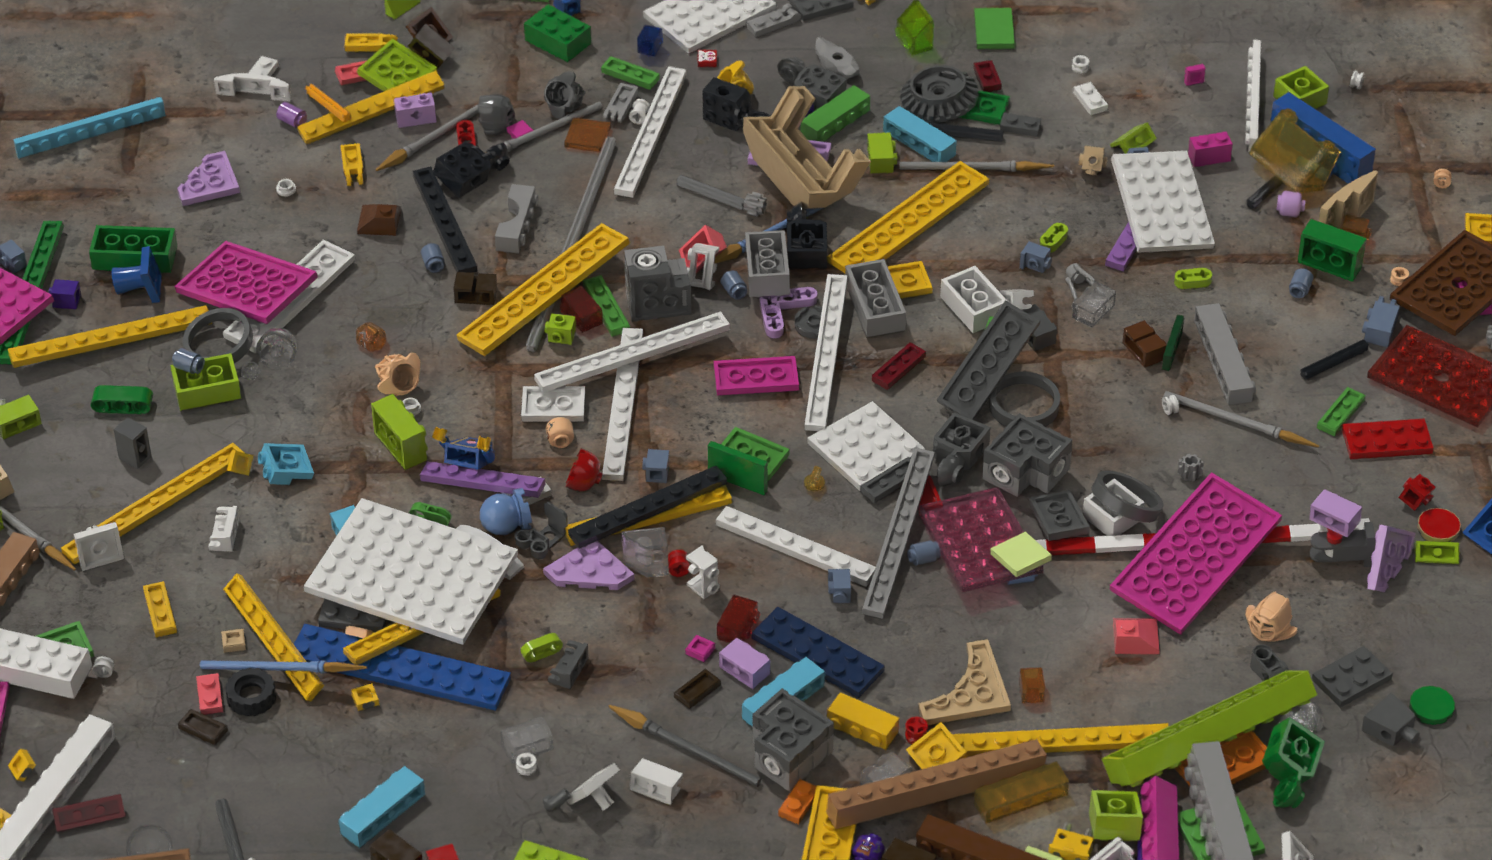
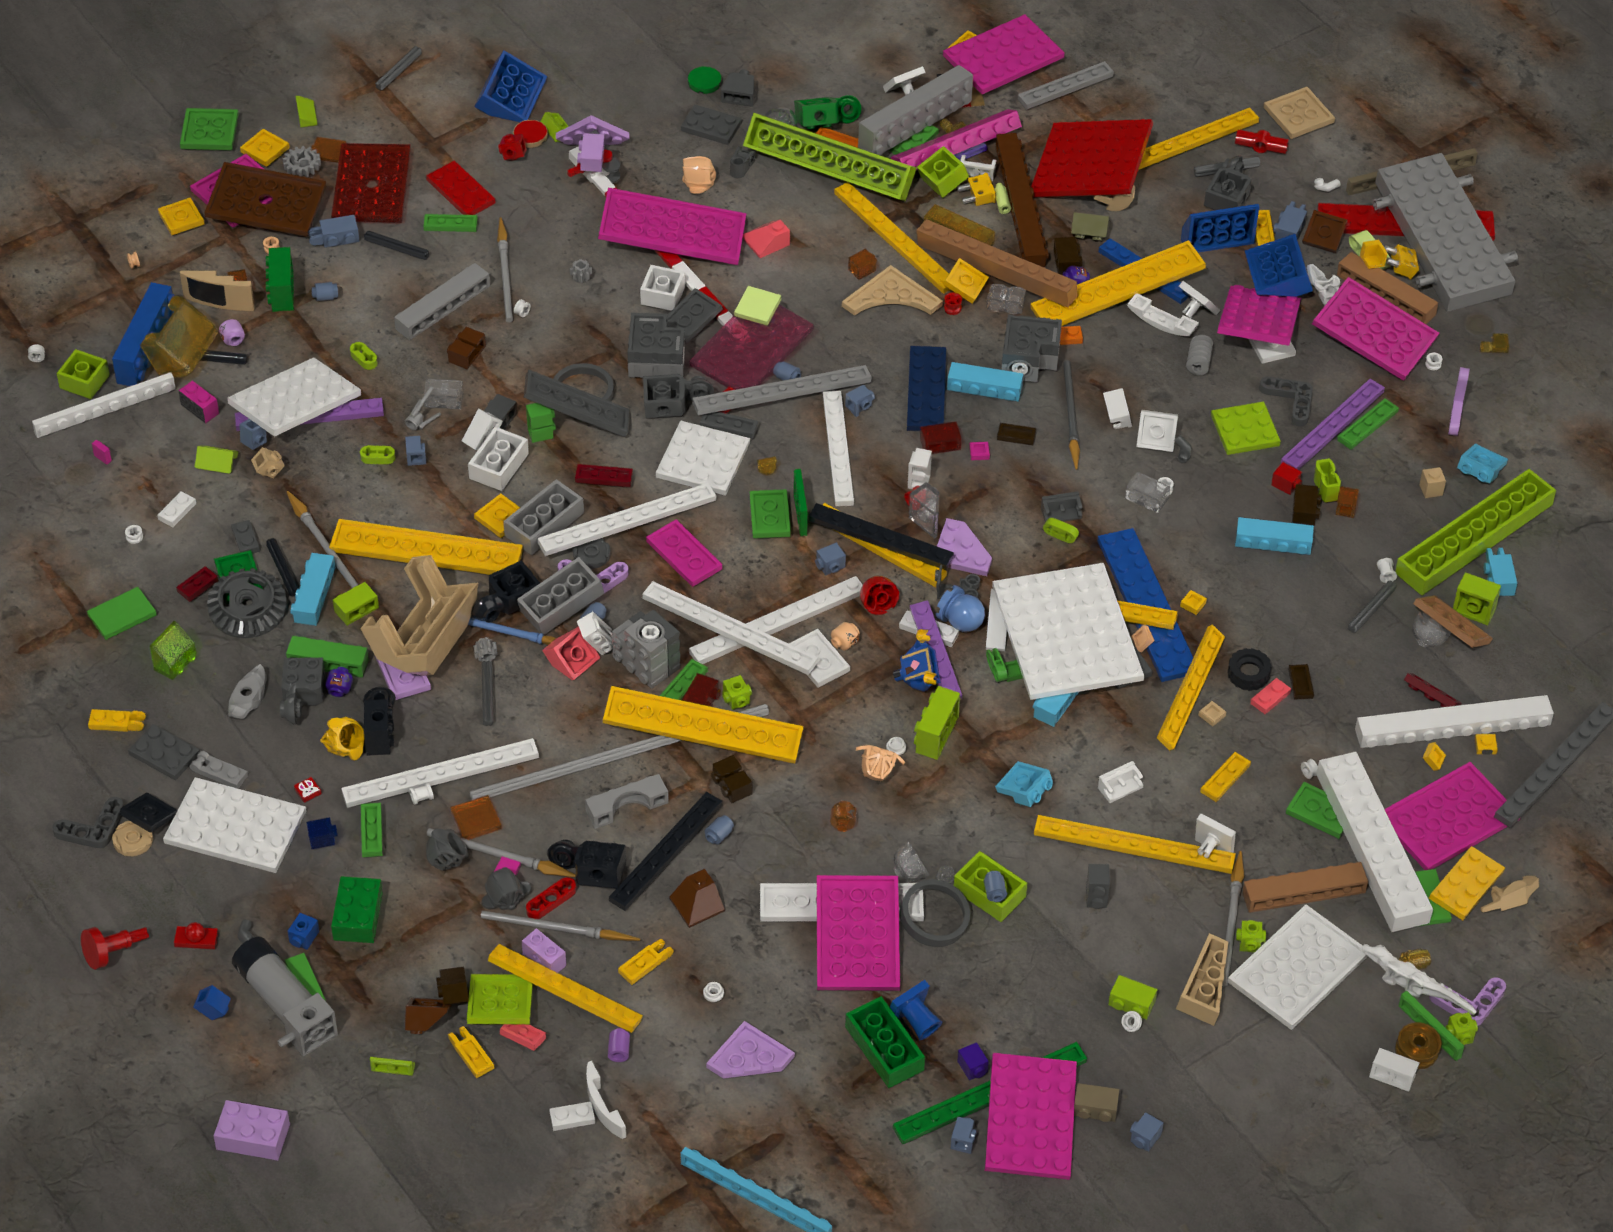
camera: 125 degrees left, 5 degrees up
yellow plate [8,305,212,368] -> none
green beam [90,385,153,414] -> none
medium blue piece [200,660,367,674] -> none
yellow plate [227,450,254,476] -> none
light orange axle [305,84,351,122] -> none
light grey hinge [603,83,638,123] -> none
lavender brick [719,638,770,689] -> none
yellow brick [827,692,899,750] -> none
dark grey piece [1092,470,1163,523] -> none
dark green tile [1162,315,1185,371] -> none

